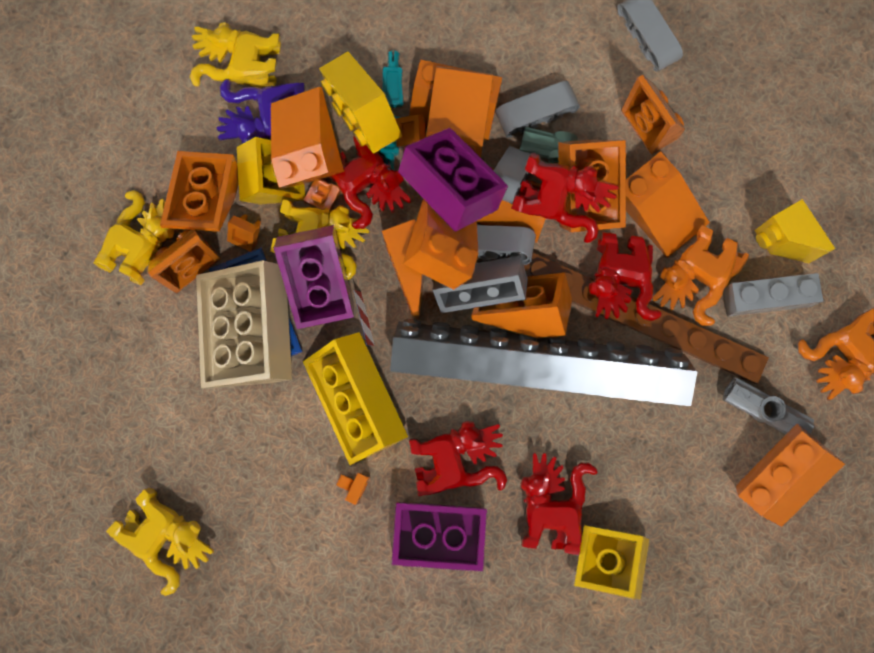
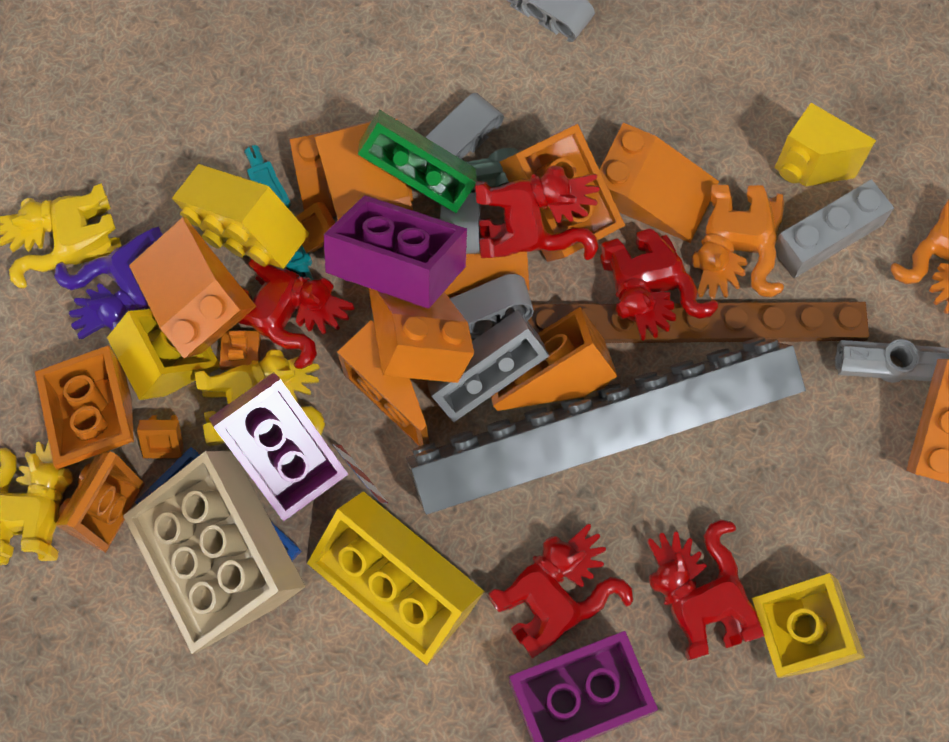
camera: 25 degrees left, 10 degrees down
orange tile [336,473,371,505] -> none
orange slope [621,75,685,155] -> none
none -> green brick [358,109,477,213]

